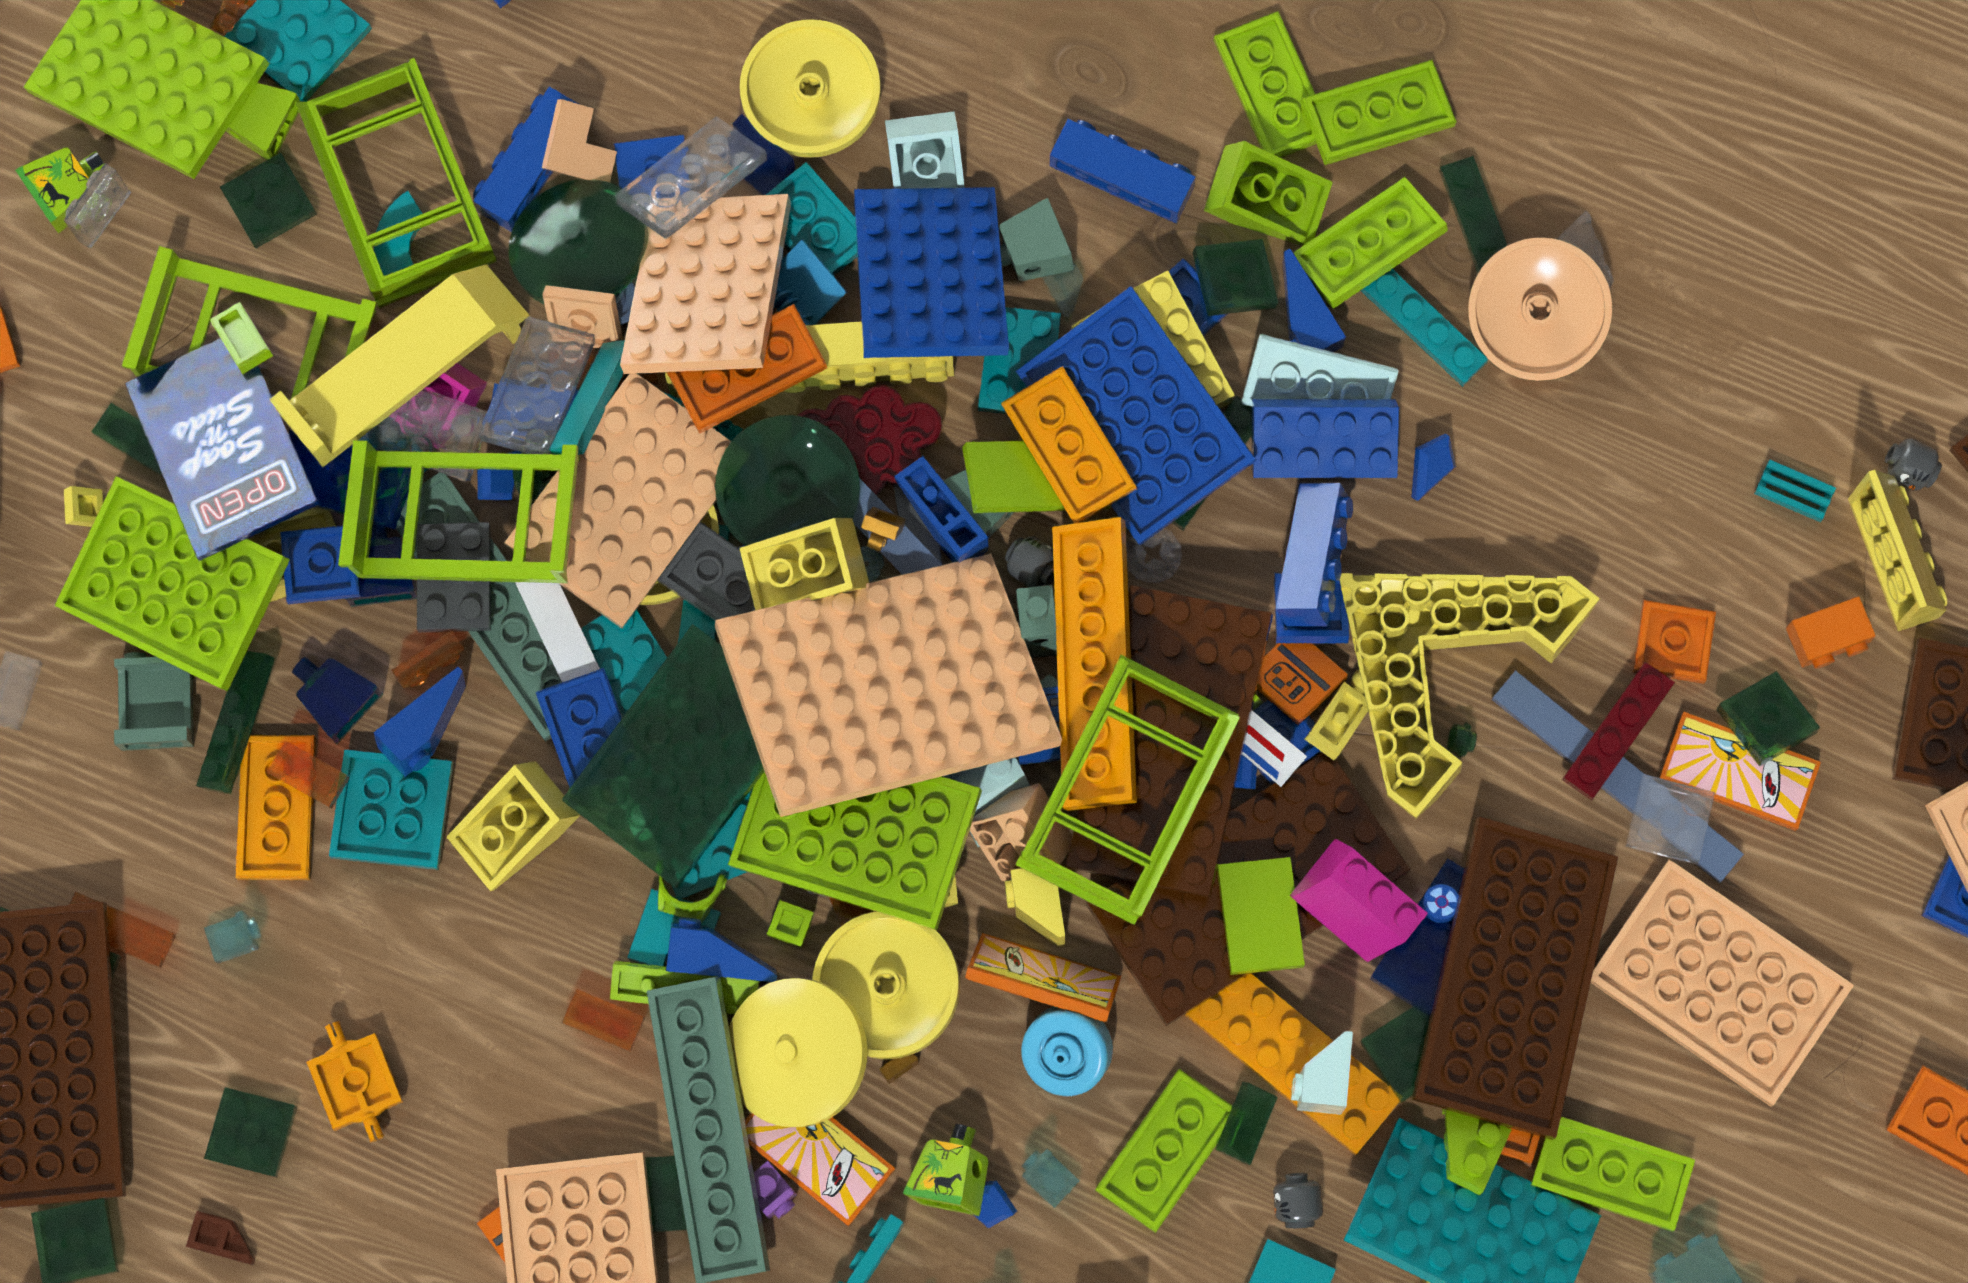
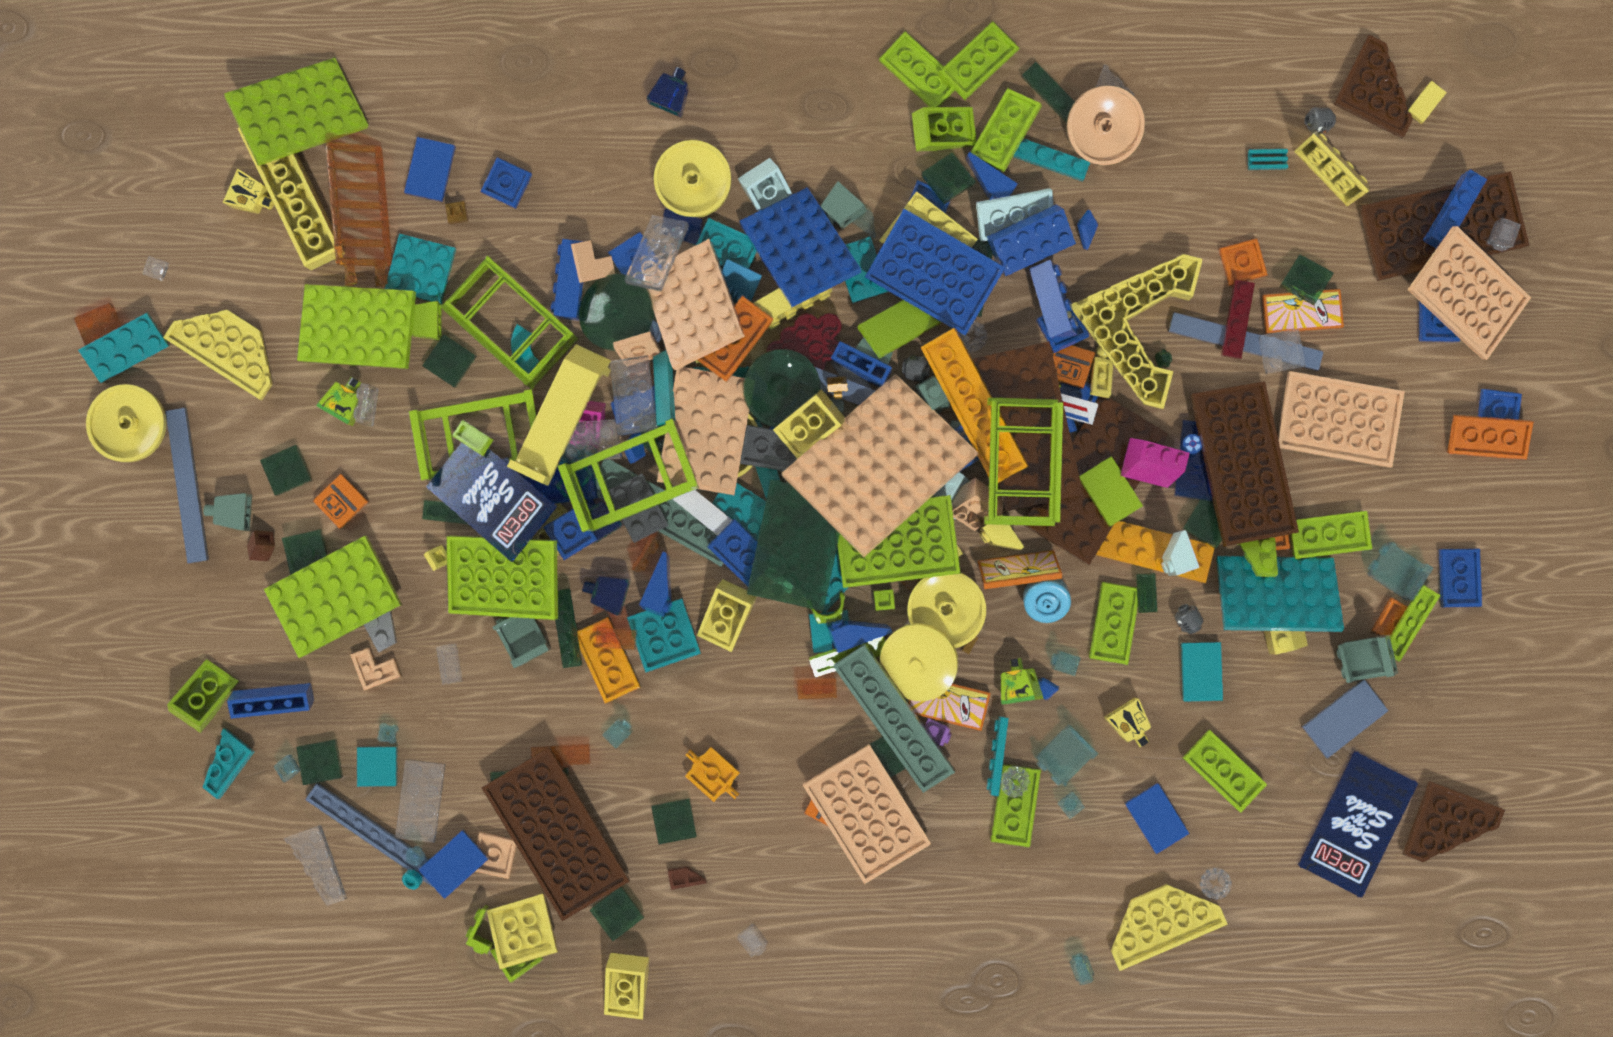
camera: 25 degrees left, 10 degrees up
light orange tile [1001,366,1137,524] -> none
blue brick [1050,119,1196,224] -> none
orange brick [1786,596,1876,669] -> none

